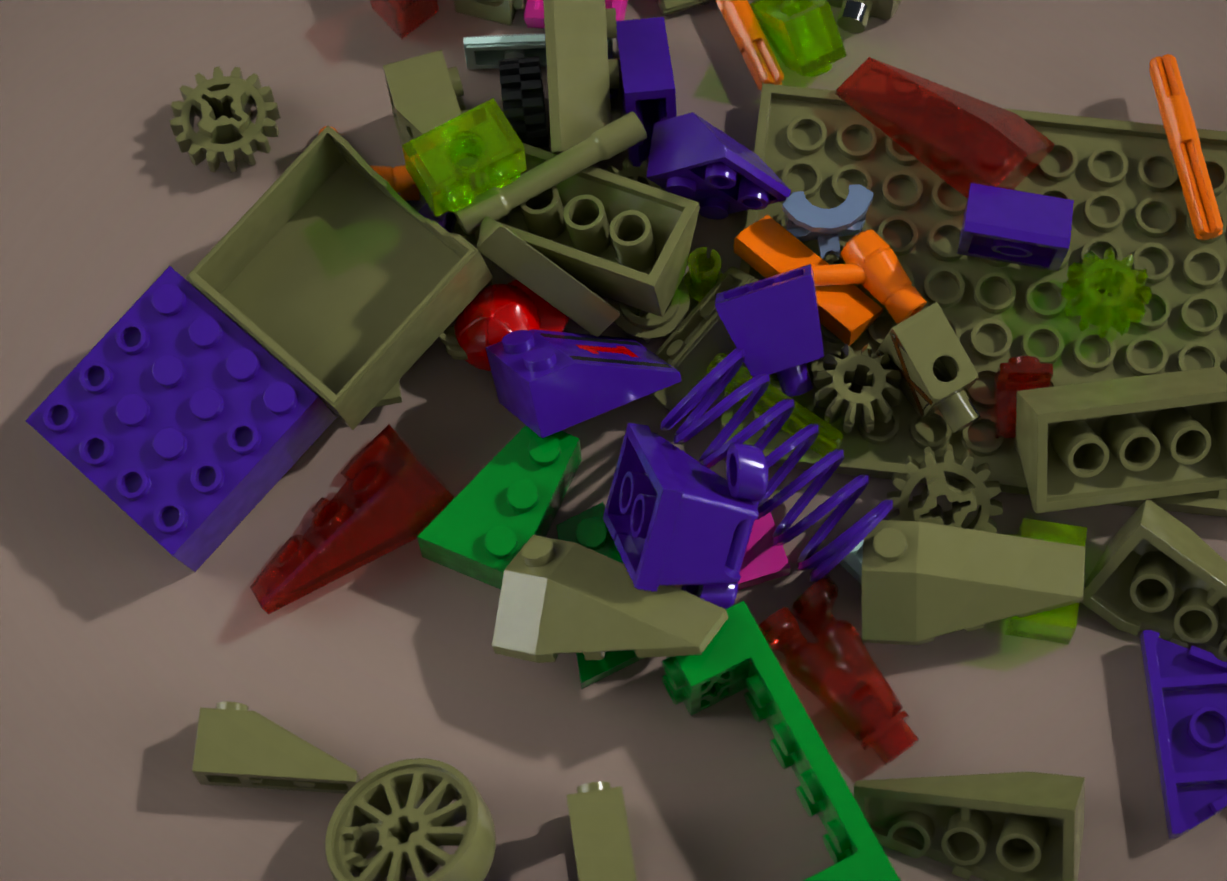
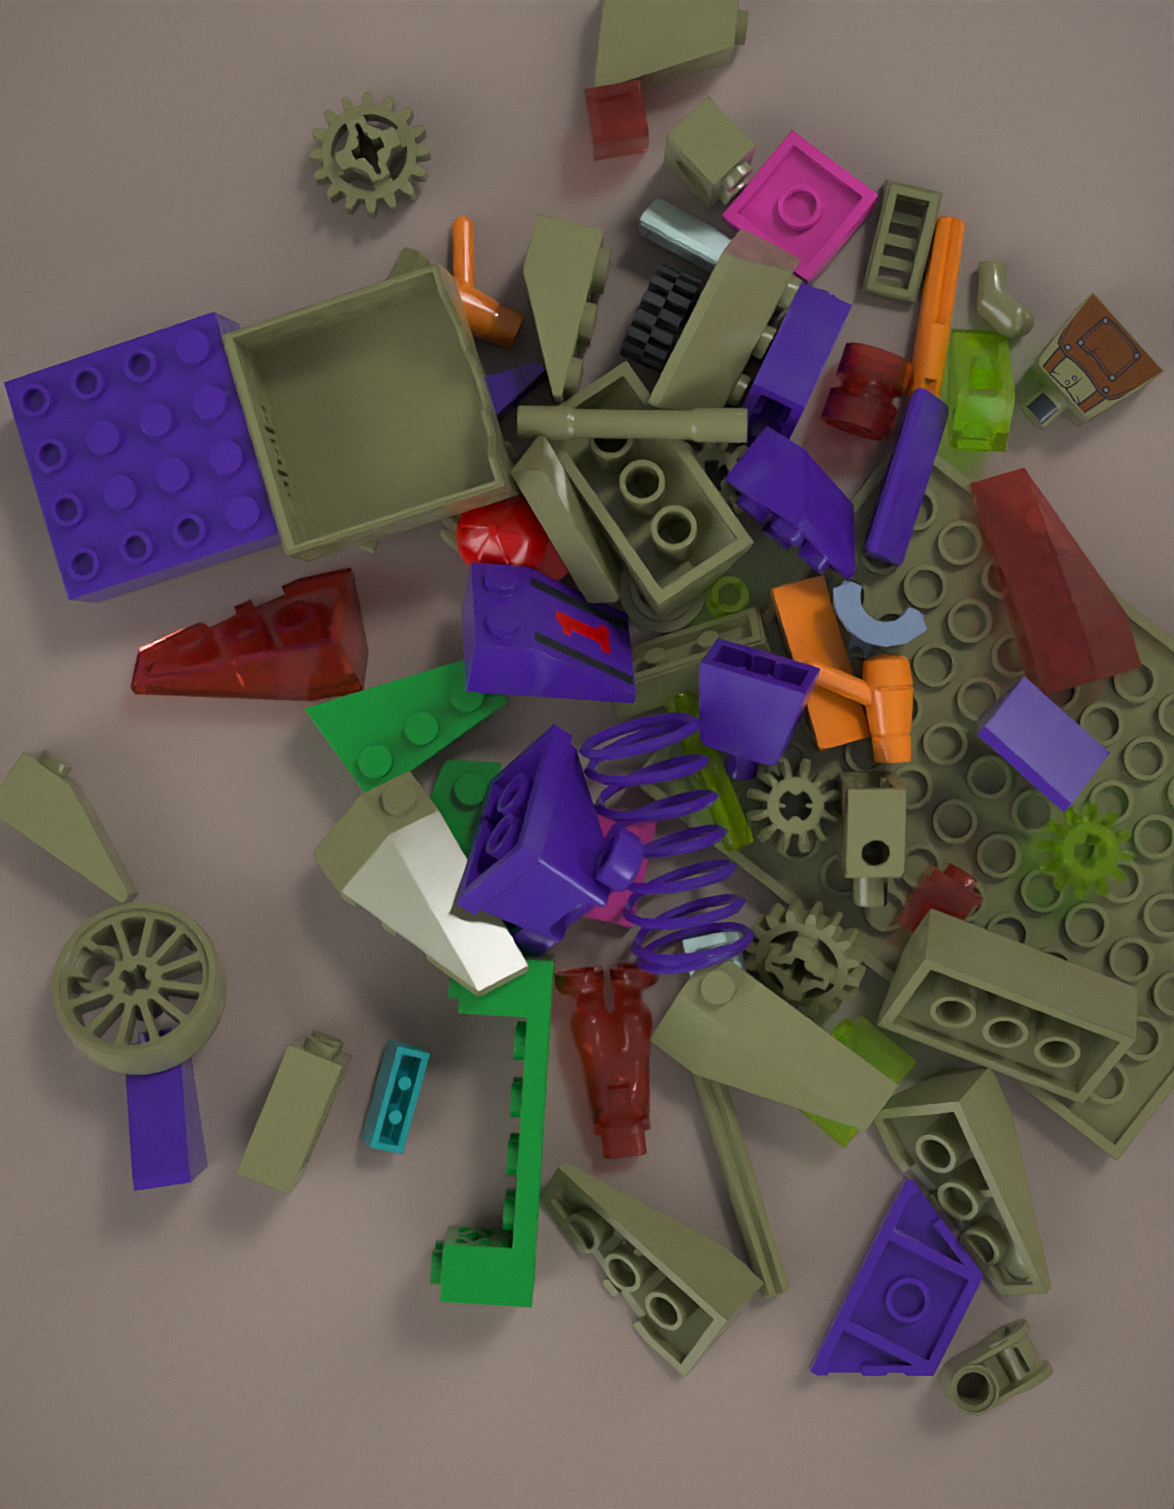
camera: 30 degrees right, 20 degrees up
clear neon green brick [402,98,527,217] -> none
none -> teal piece [361,1039,430,1154]
none -> olive axle [692,1073,789,1298]
none -> clear red wheel [820,342,914,442]
none -> dark purple slope [861,387,949,566]

